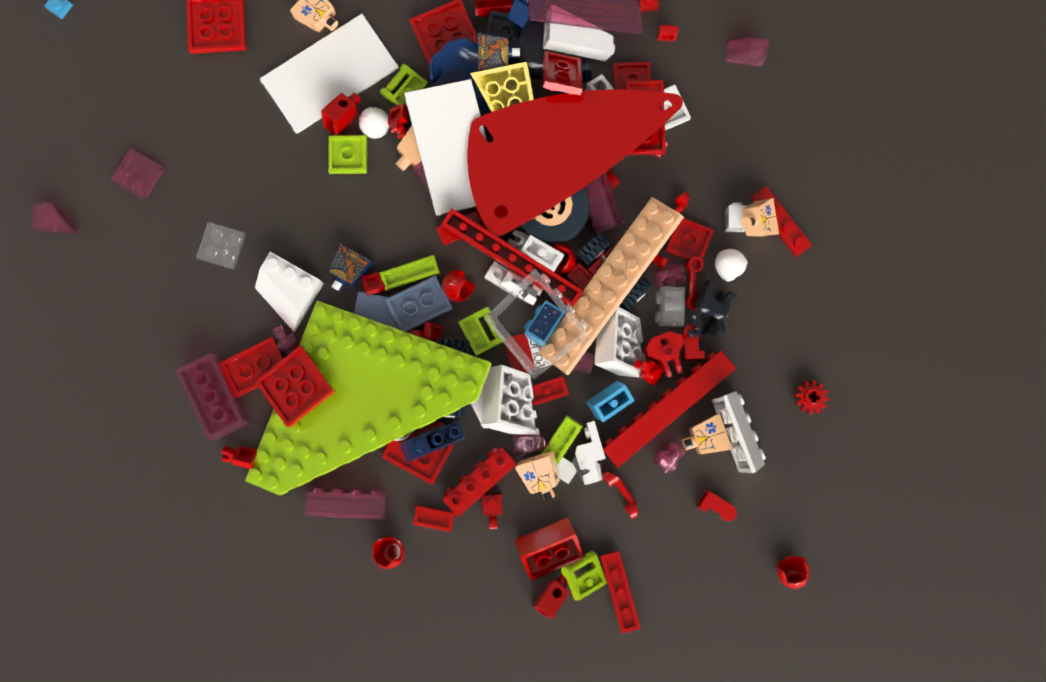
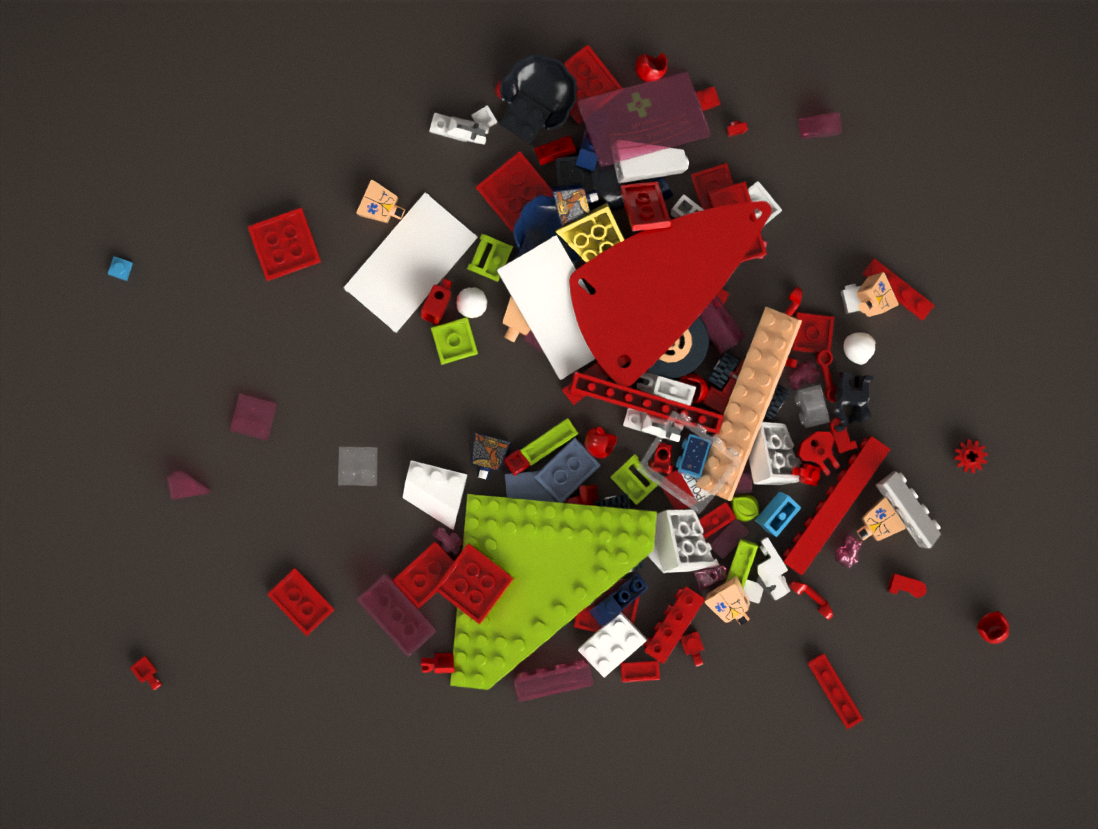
camera: 10 degrees left, 5 degrees up
red hair [372,536,406,569] -> none
red plate [388,103,408,139] -> none
red slope [514,518,584,581] -> none
red torso [532,574,570,619] -> none
lime plate [561,551,607,601] -> none
none -> red plate [267,568,335,636]
none -> white plate [578,612,647,677]
none -> red plate [649,442,673,474]
none -> clear pink plate [710,519,749,559]
none -> lime hat [731,493,759,522]

